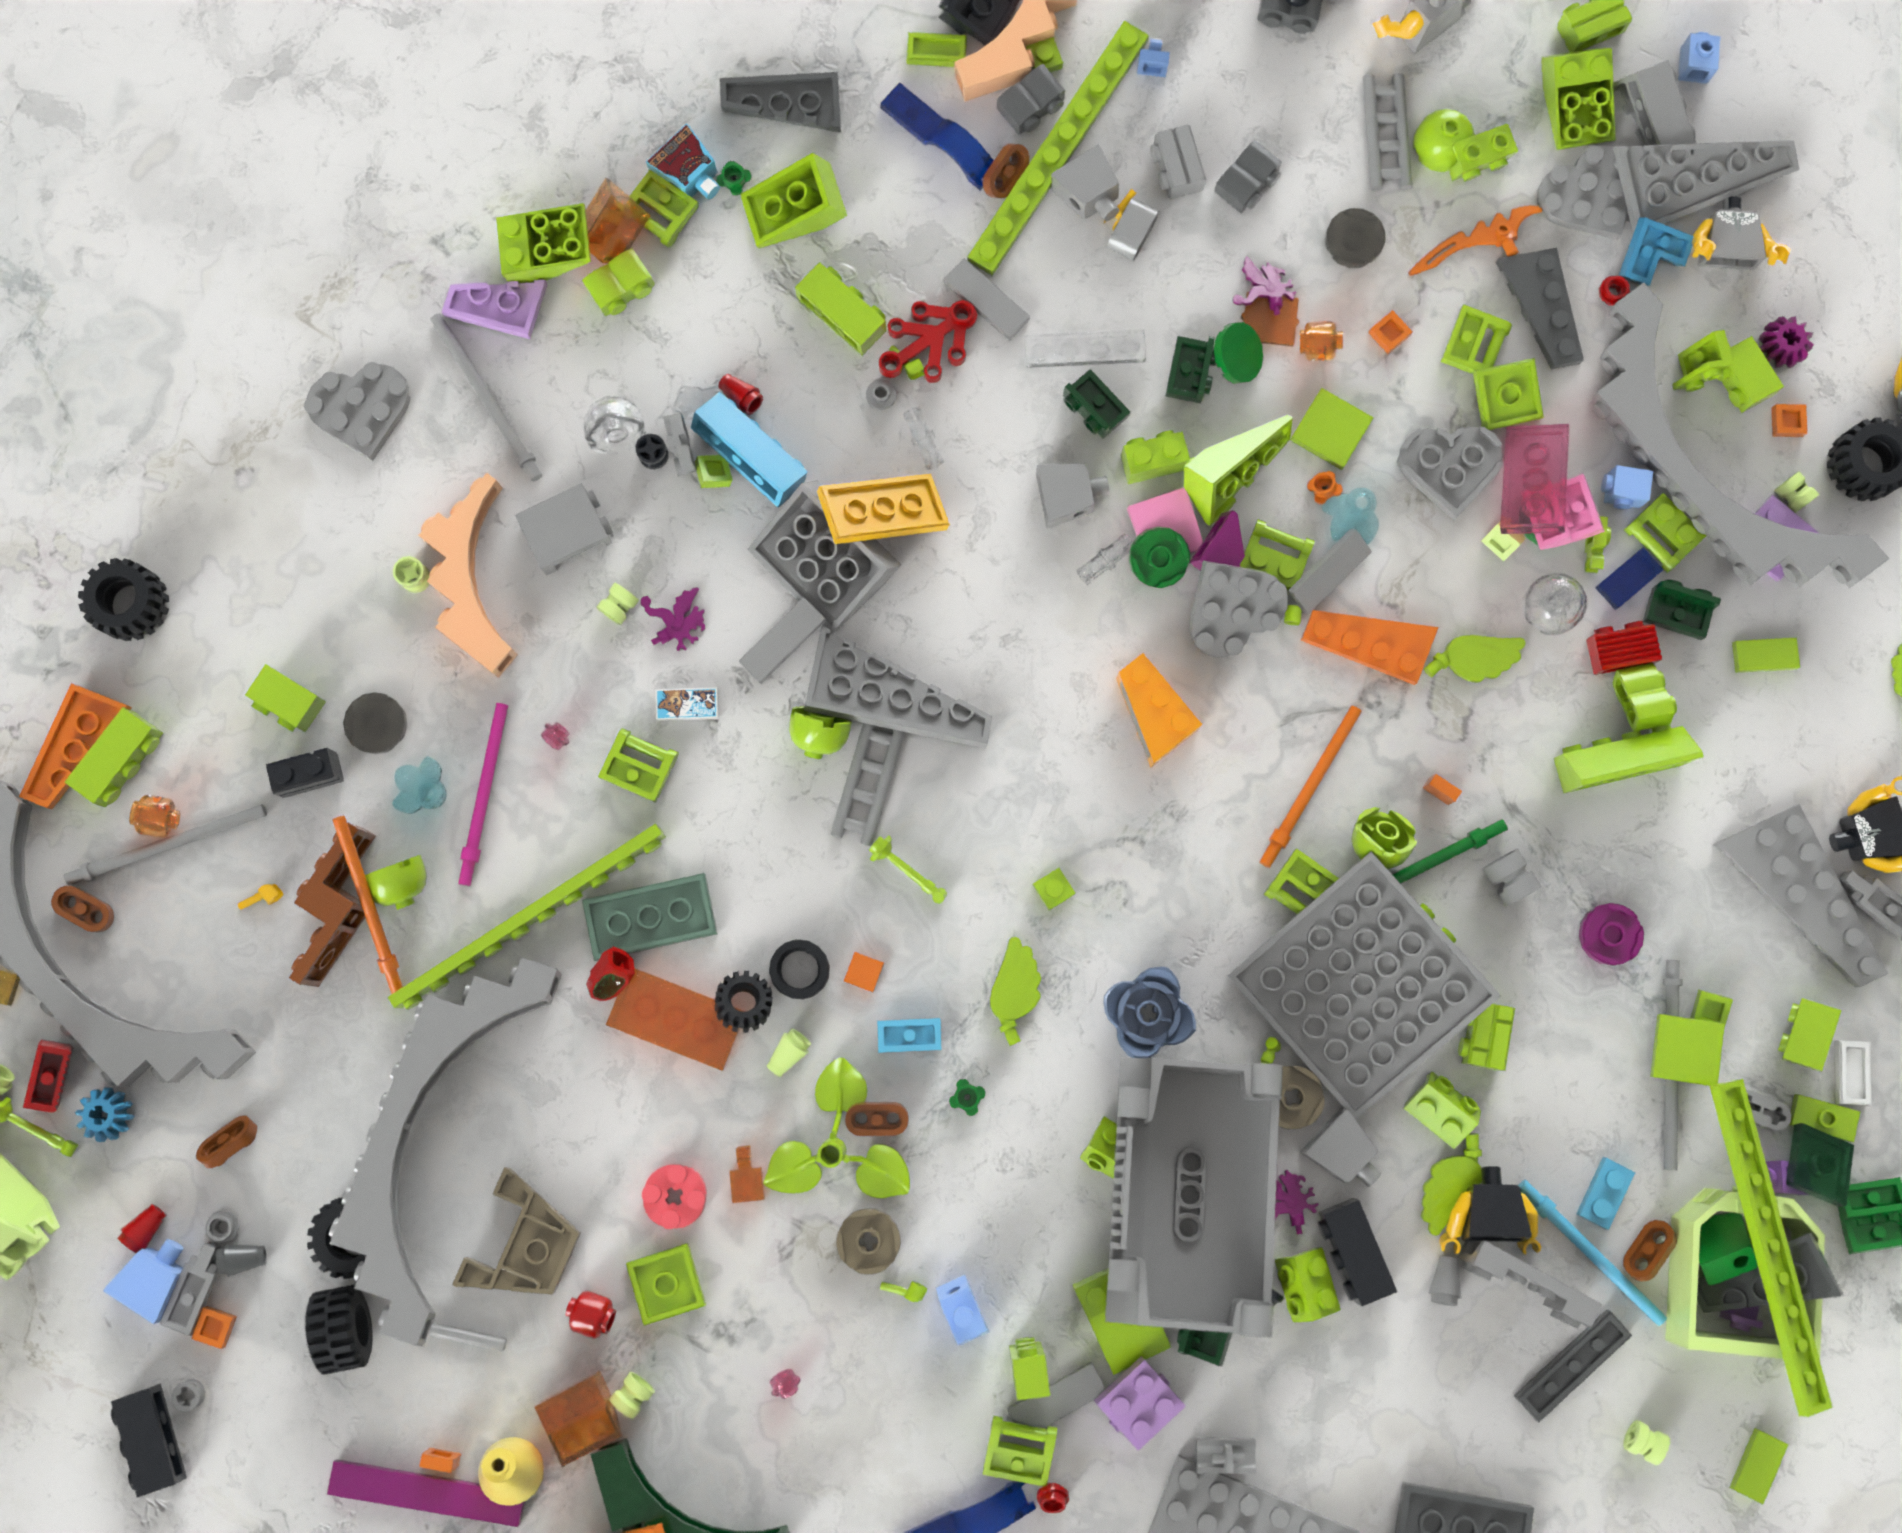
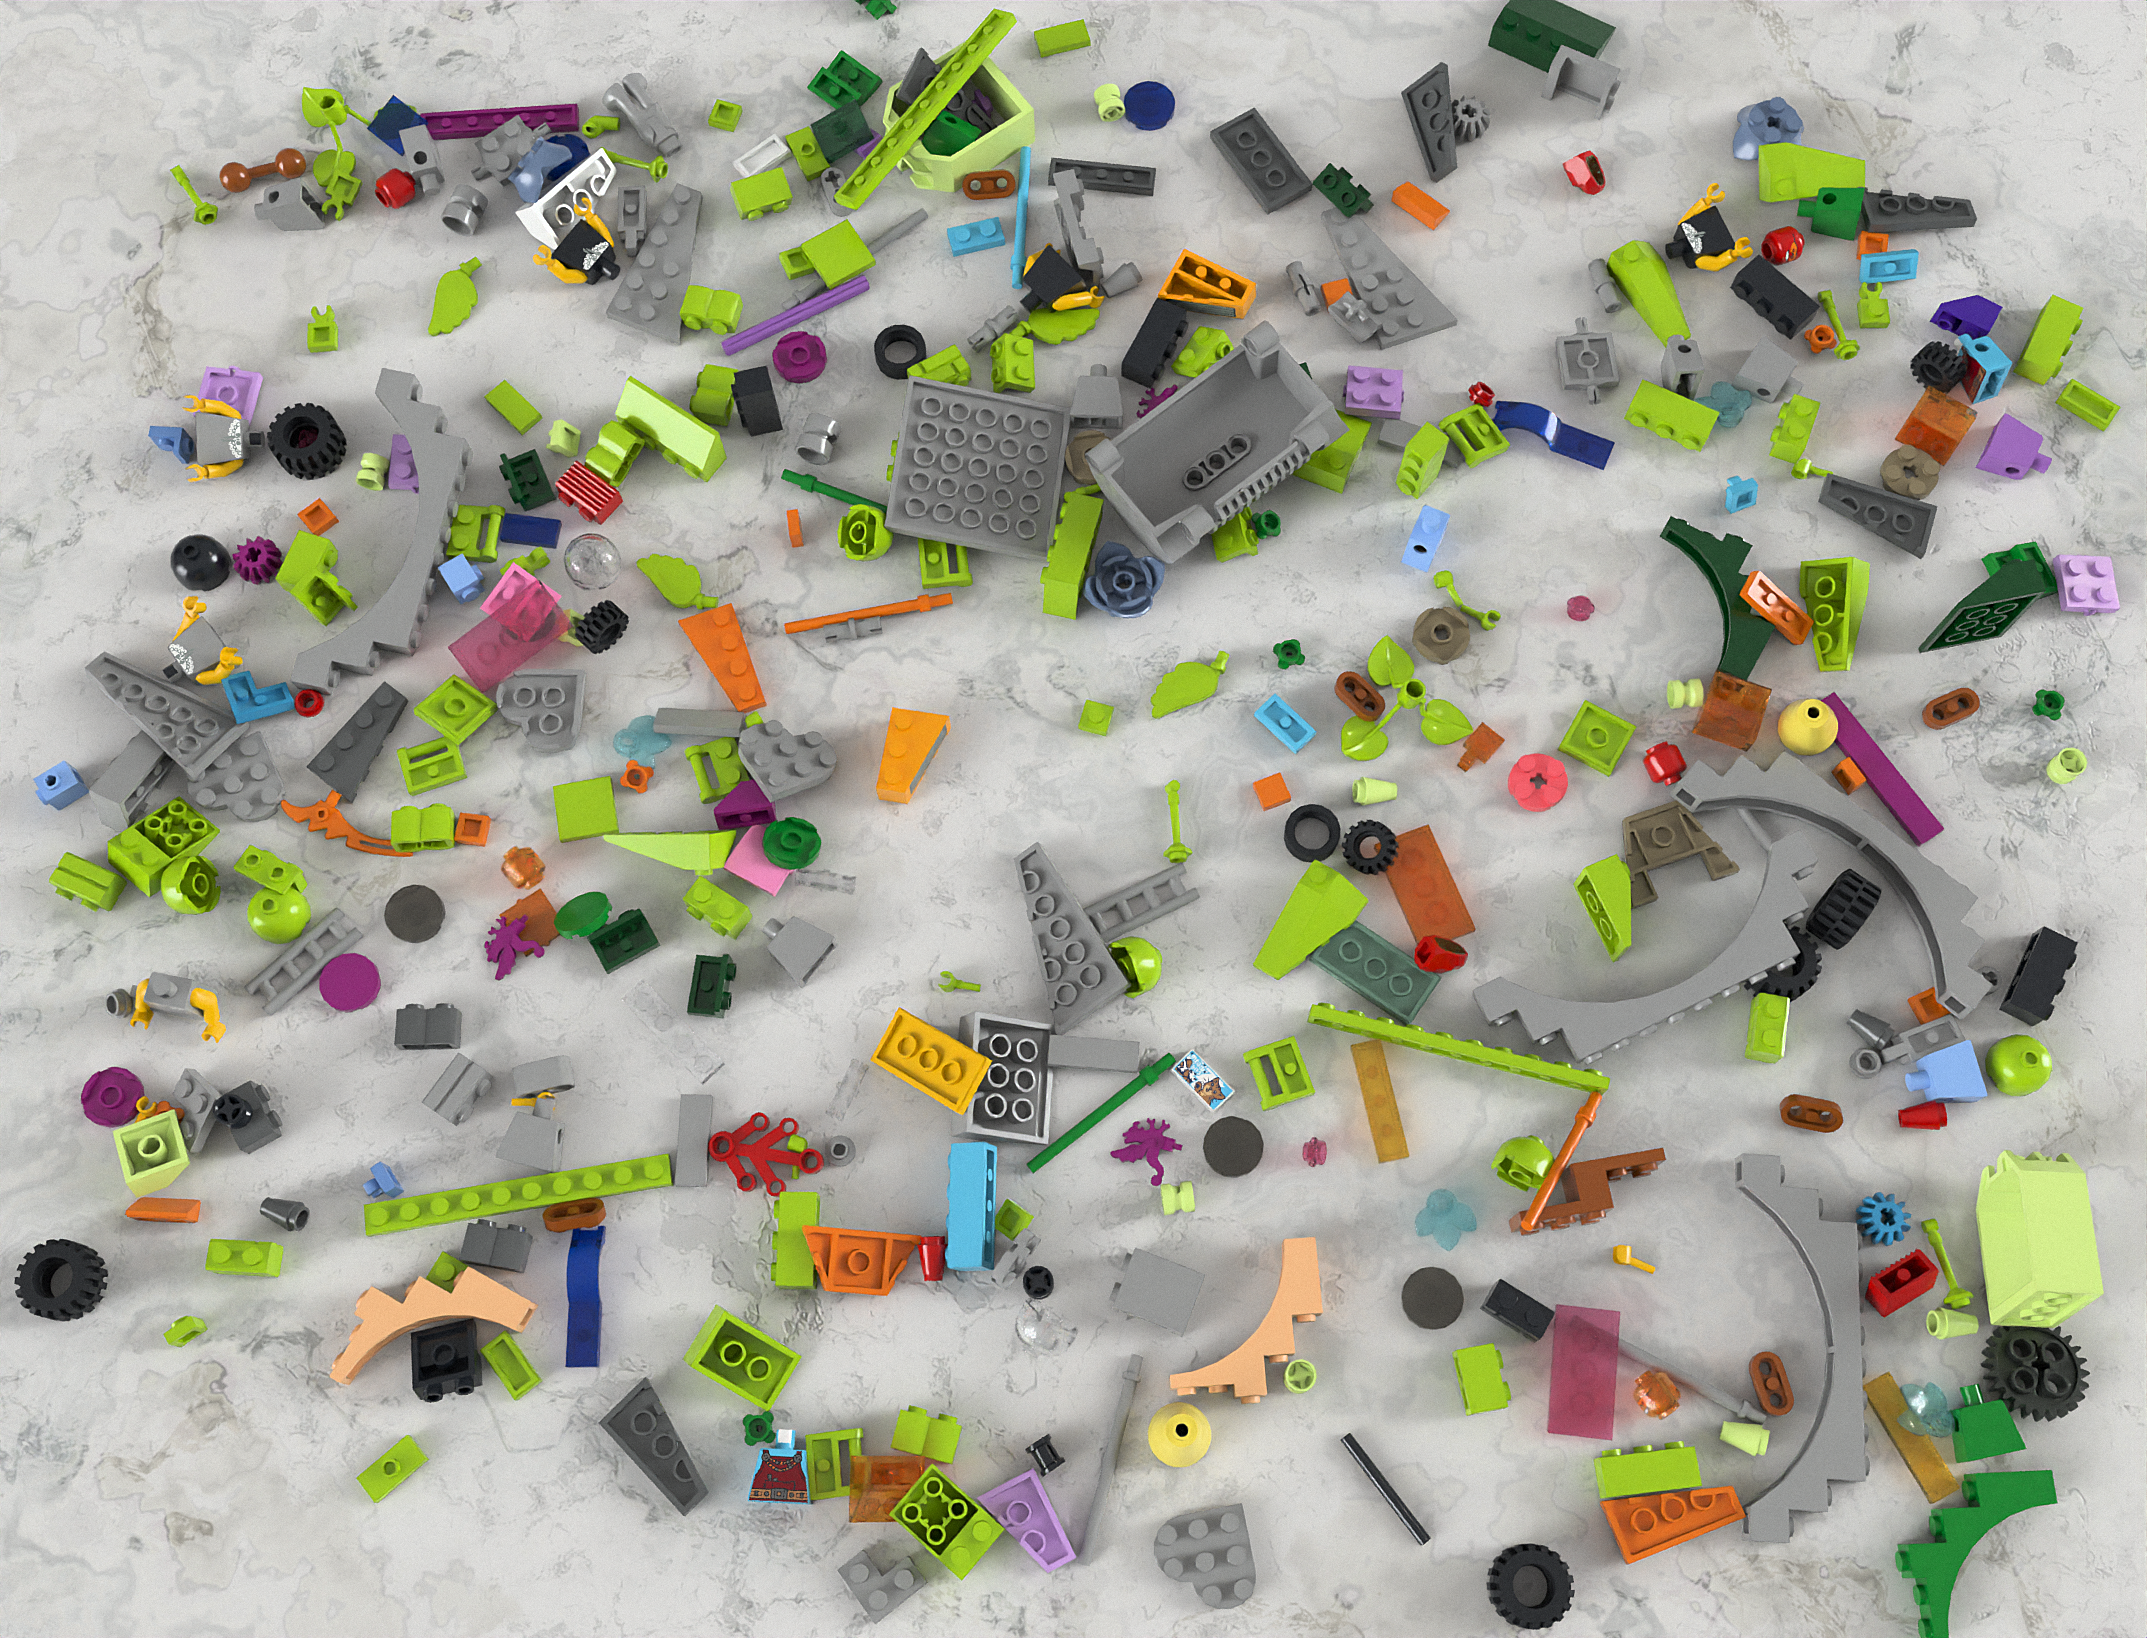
camera: 130 degrees left, 10 degrees down
dark pink bar [458,703,508,886] -> none
none -> lime cylinder [161,856,221,915]
none -> black cylinder [170,534,231,592]
none -> clear pink plate [298,428,318,448]
none -> magenta tile [319,953,381,1013]
none -> lime brick [391,803,455,852]
none -> yellowish green tile [546,419,581,458]
none -> black tyre [575,600,629,654]
none -> lime brick [679,285,743,335]
none -> lime brick [689,364,738,426]
none -> medium lavender axle [721,275,870,356]
none -> black brick [731,365,783,437]
none -> orange wing [802,1225,921,1296]
none -> light grey pin [823,616,882,643]
none -> light grey plate [837,1550,928,1624]
none -> black tyre [874,324,927,380]
none -> lime hand [938,971,981,992]
none -> light grey pin [967,305,1019,352]
none -> black bush [1025,1434,1066,1477]
none -> green bar [1026,1052,1176,1174]
none -> lime wedge [1040,492,1104,620]
none -> clear blue tile [1123,81,1175,131]
none -> light yellow cone [1148,1402,1211,1467]
none -> light orange wedge [1158,249,1256,319]
none -> clear smoke tile [1203,1116,1264,1178]
none -> green plate [1251,510,1281,539]
none -> lime wedge [1253,859,1369,980]
none -> light grey pin [1286,261,1322,316]
none -> orange tile [1320,278,1353,313]
none -> black bar [1340,1433,1431,1546]
none -> clear yellow tile [1350,1039,1410,1164]
none -> lime hand [1460,605,1501,631]
none -> clear pink tile [1547,1304,1620,1441]
none -> lime slope [1573,854,1631,963]
none -> light grey arch [1669,750,1993,1020]
none -> yellowish green cone [1719,1421,1770,1456]
none -> lime brick [1745,993,1790,1064]
none -> lime cylinder [1985,1034,2052,1096]

